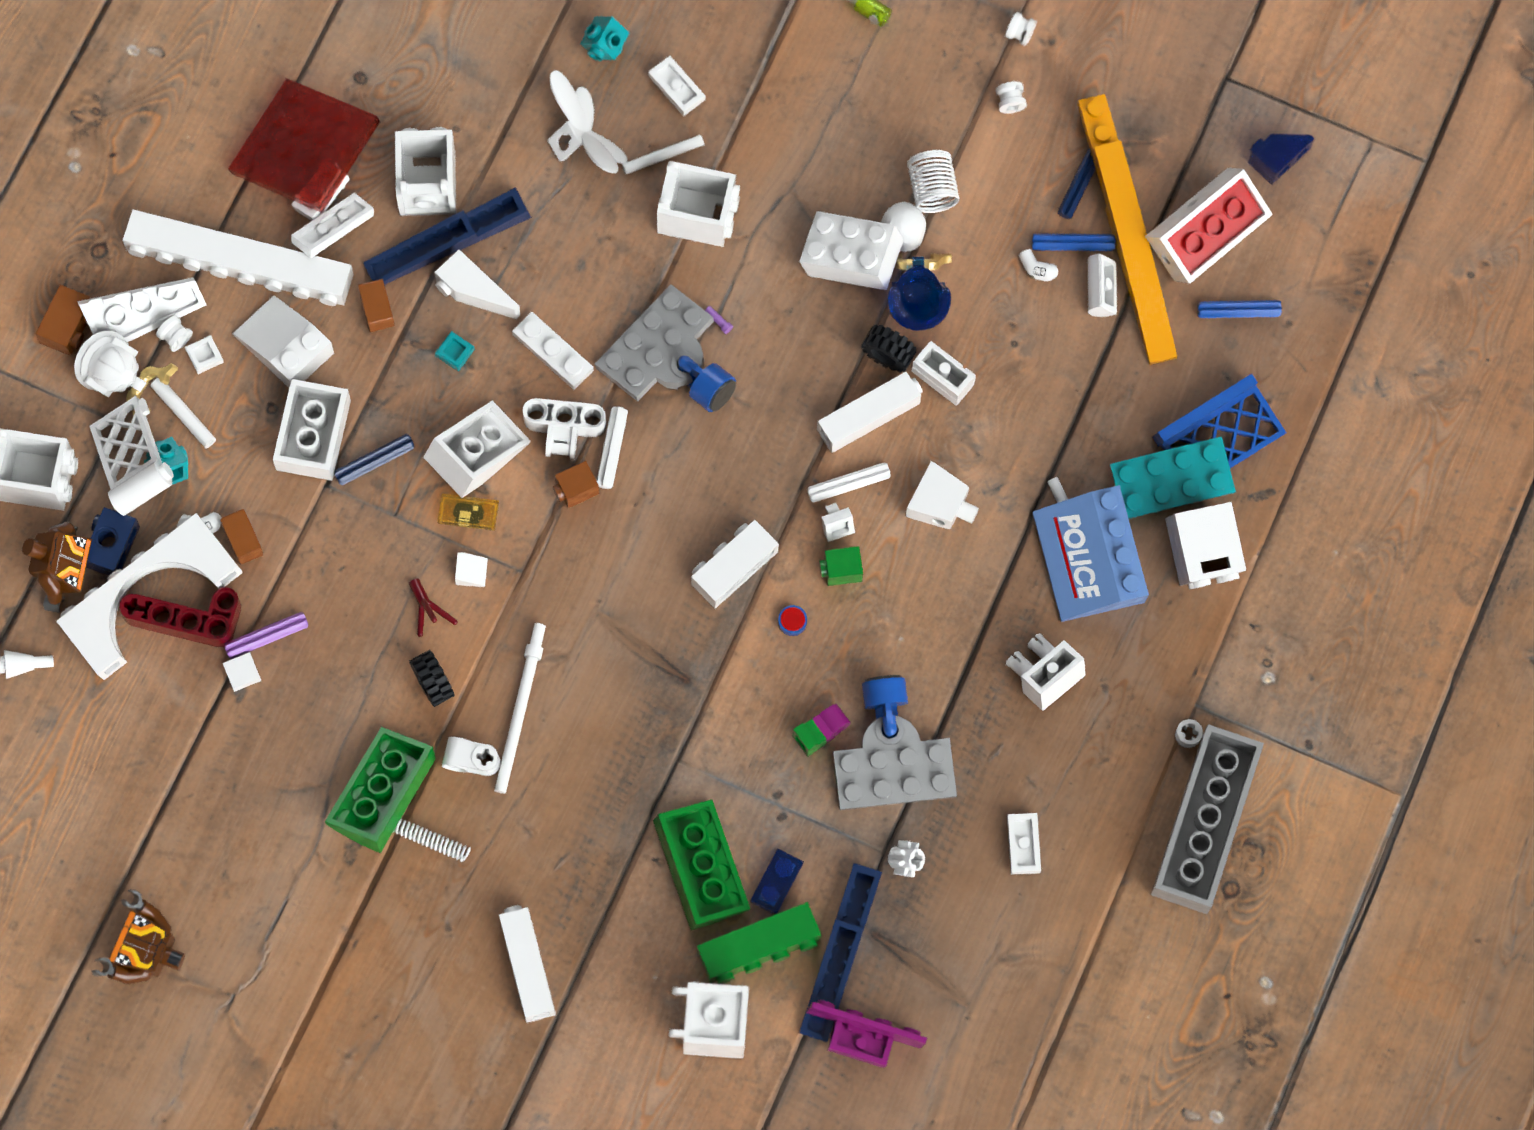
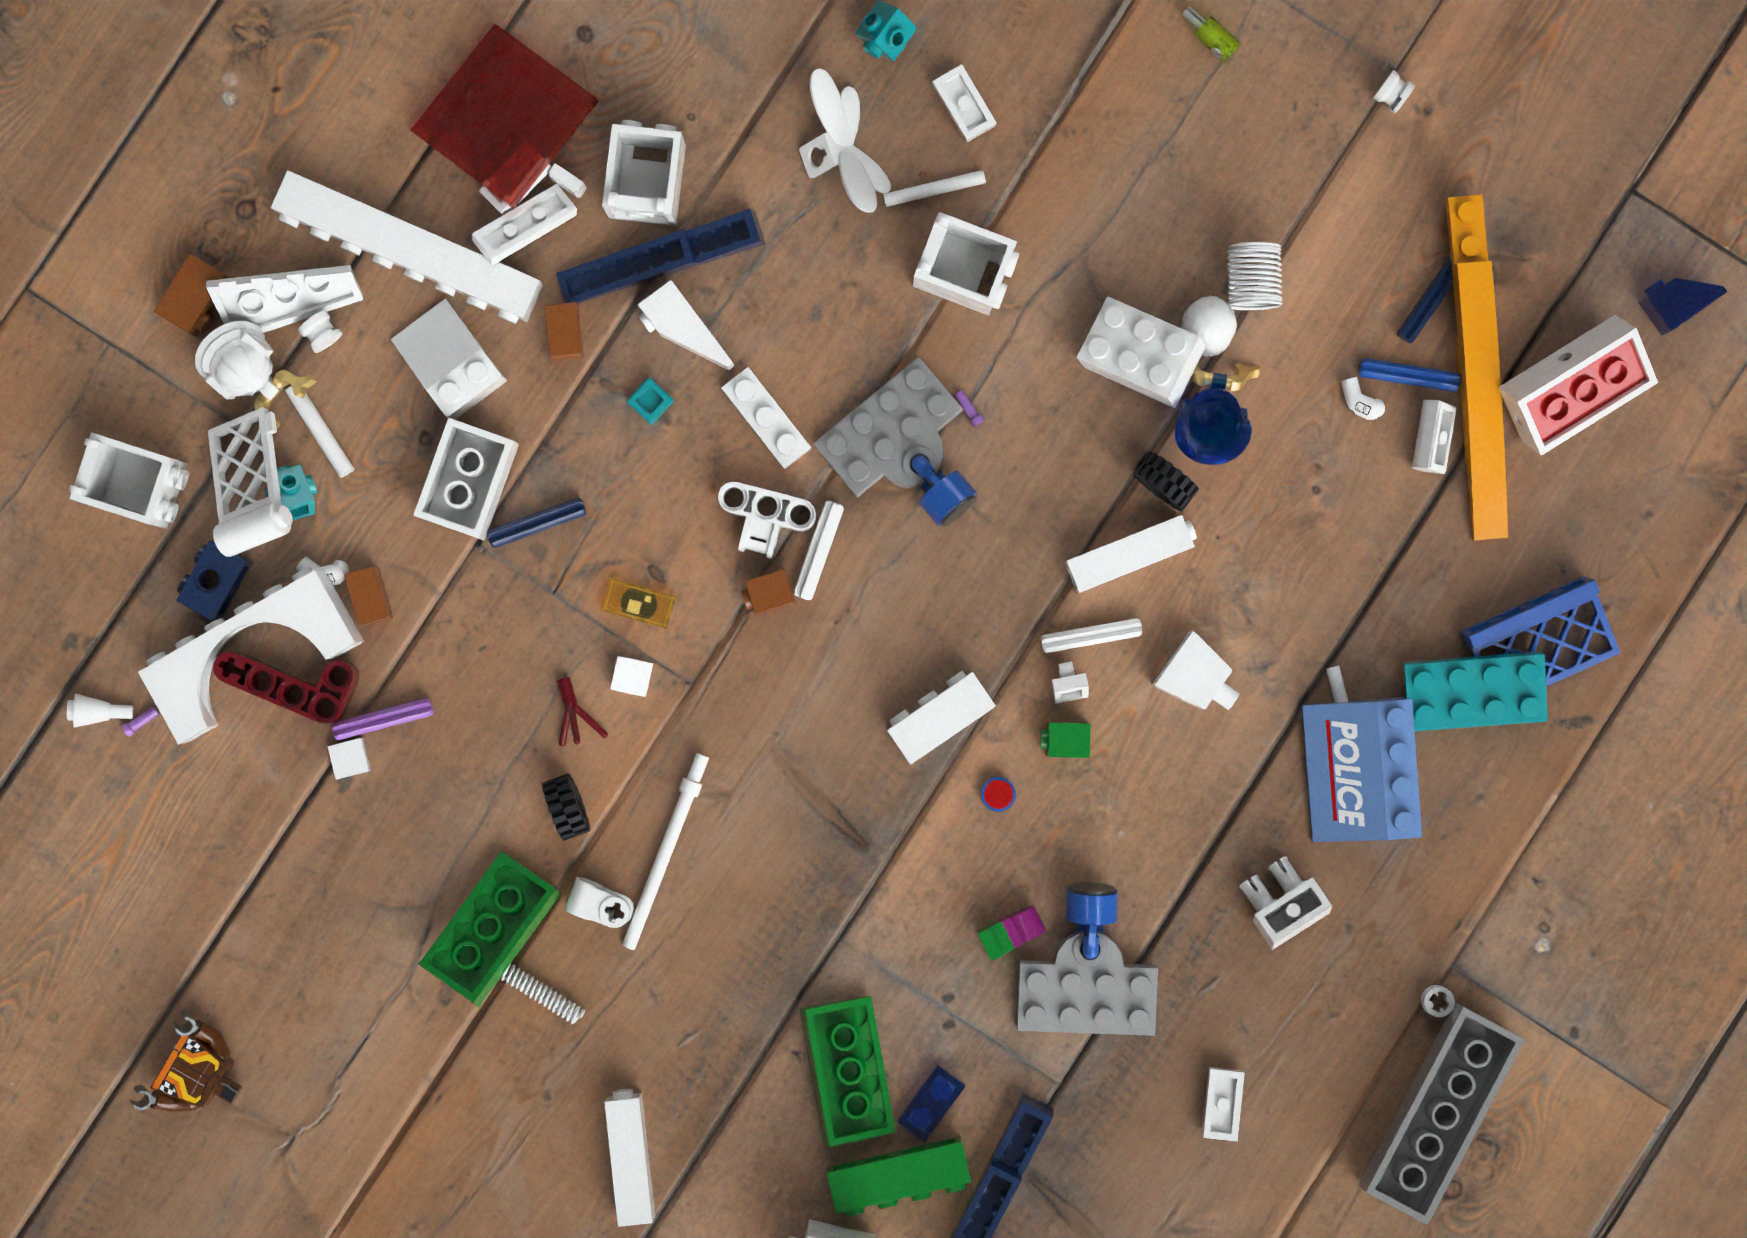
camera: 10 degrees right, 15 degrees up
reddish brown torso [22,522,92,613] -> none
white tile [185,335,224,374] -> none
white slope [423,401,531,498] -> none
white gear [888,840,925,877] -> none
white brick [912,341,976,406] -> none
white wheel [996,82,1027,114] -> none
white container [1165,502,1246,590] -> none
axle [1197,300,1282,318] -> none
none -> medium lavender piece [121,706,160,737]
none -> white tile [548,163,587,198]

